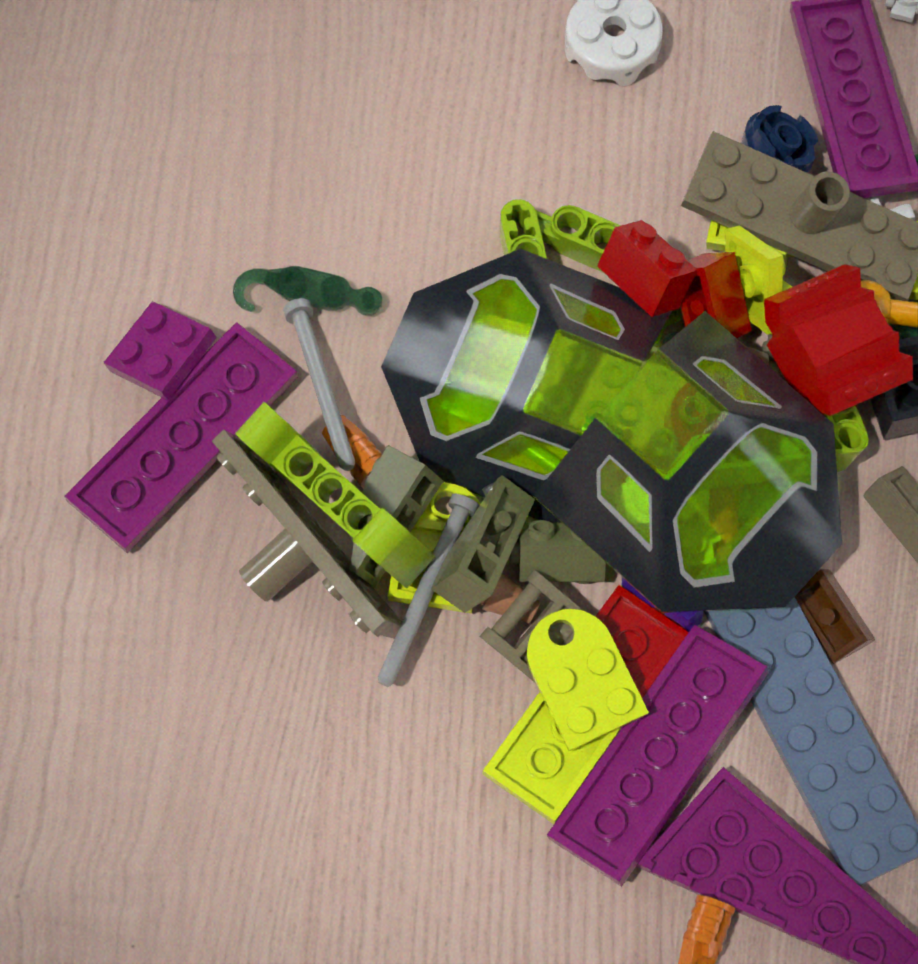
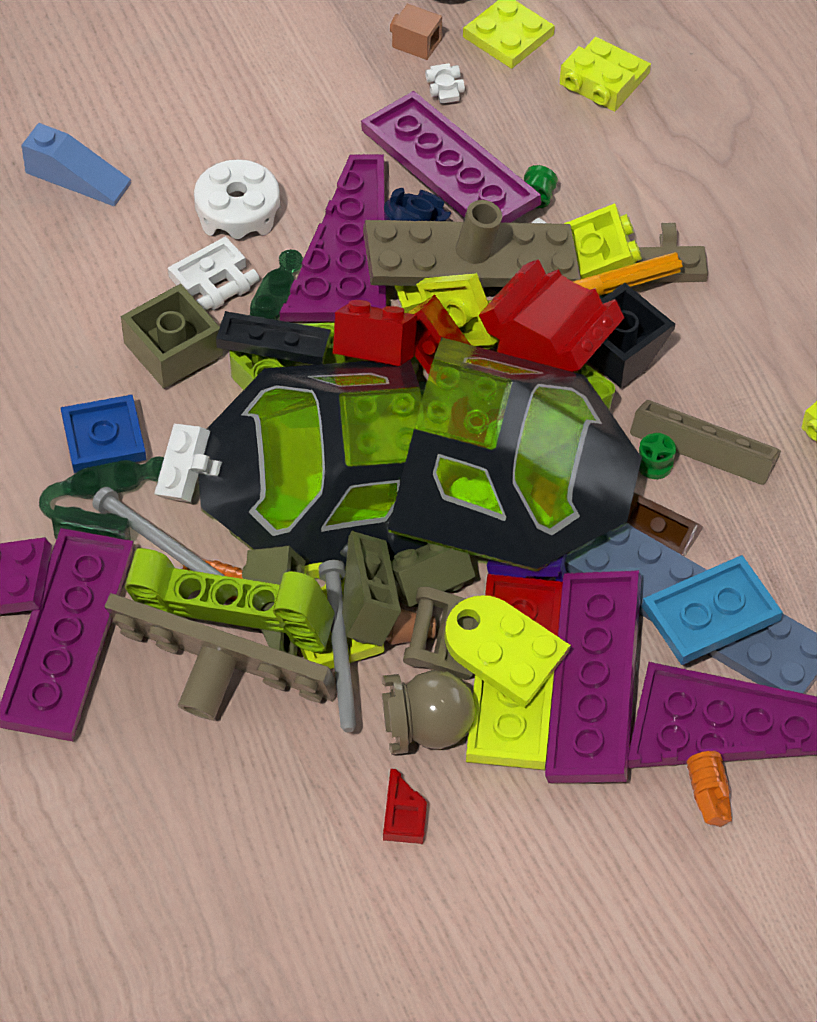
camera: 30 degrees left, 15 degrees down
none -> clear green plate [51,505,131,541]
none -> blue plate [60,394,146,473]
none -> olive brick [121,283,223,389]
none -> white plate [154,423,222,502]
none -> white plate [168,236,260,311]
none -> black plate [216,311,331,365]
none -> clear green piece [220,249,303,325]
none -> magenta wing [280,154,386,322]
none -> dark tan tile [382,670,475,755]
none -> red tile [383,769,427,844]
none -> green wheel [639,433,676,480]
none -> dark azure plate [642,555,783,665]

